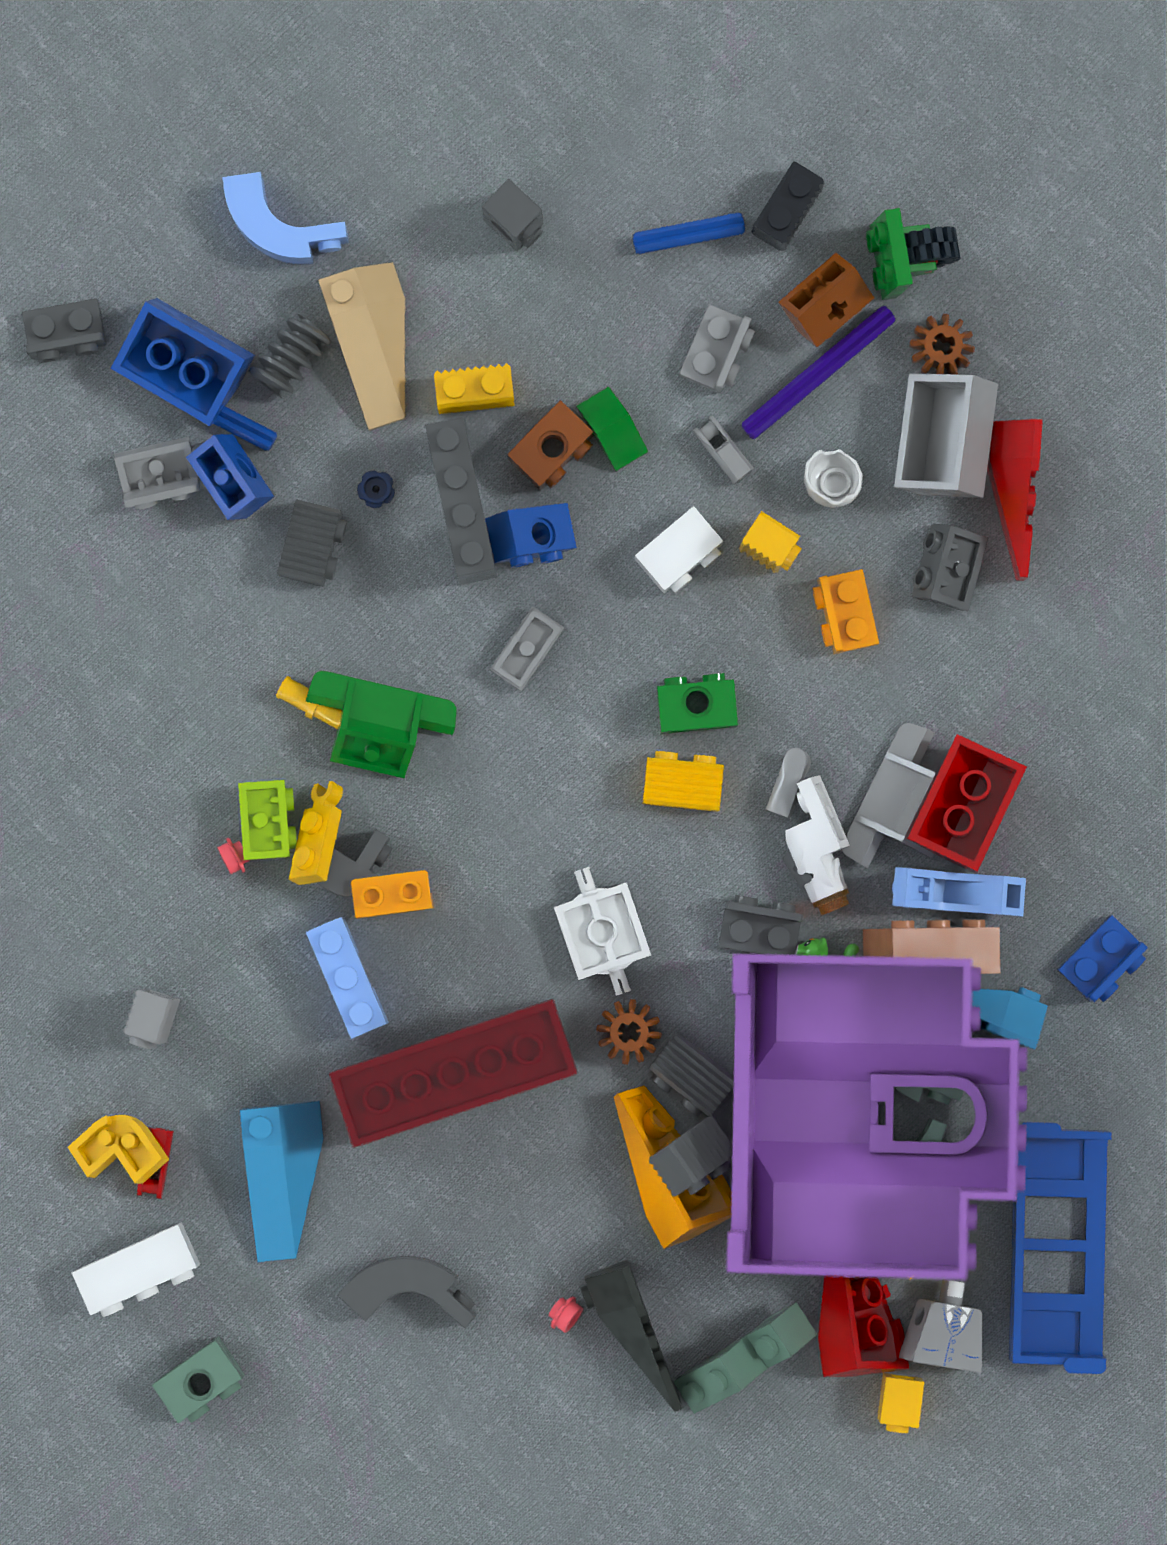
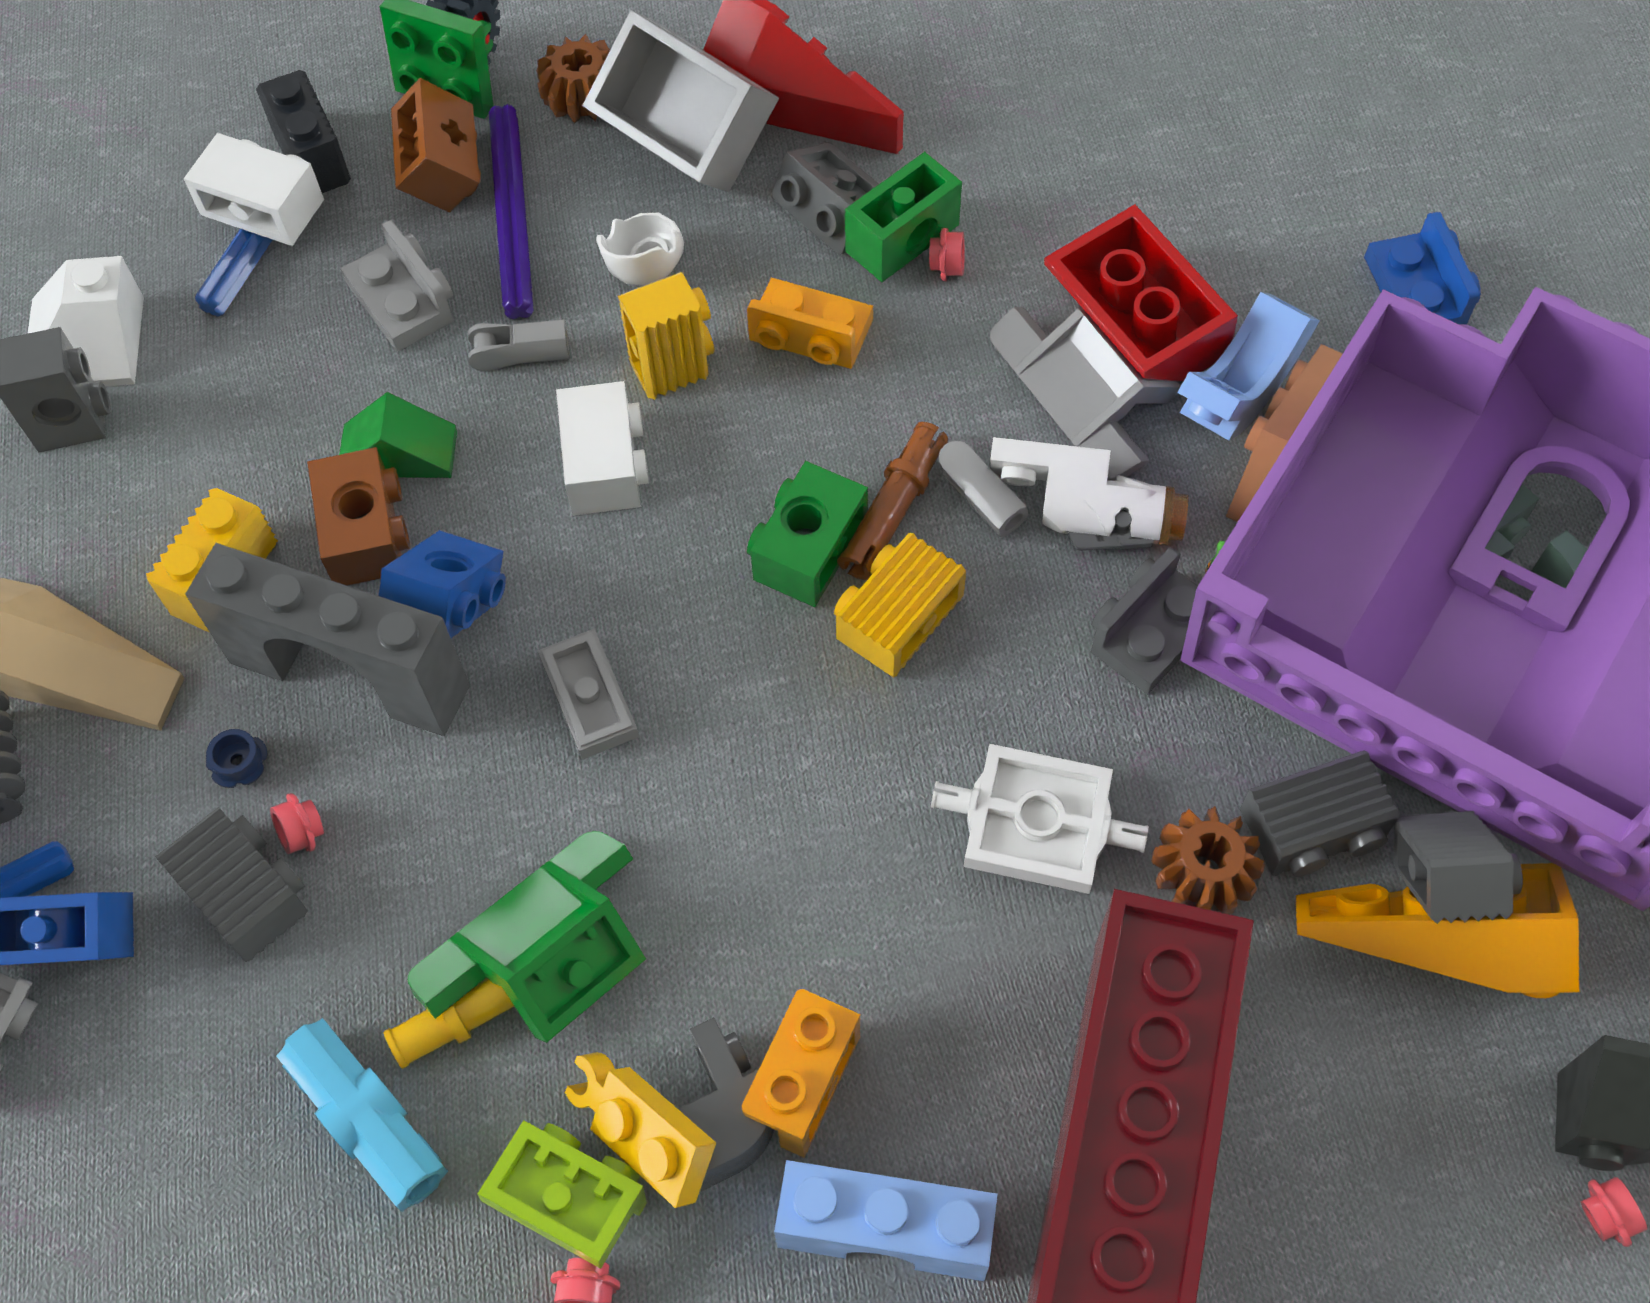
camera: 55 degrees left, 25 degrees down
none -> white slope [28,256,144,387]
none -> white brick [184,133,324,246]
none -> coral plate [270,793,324,854]
none -> medium azure piece [276,1018,448,1212]
none -> dark orange pin [837,422,948,580]
none -> green brick [845,151,962,283]
none -> coral plate [929,228,965,281]

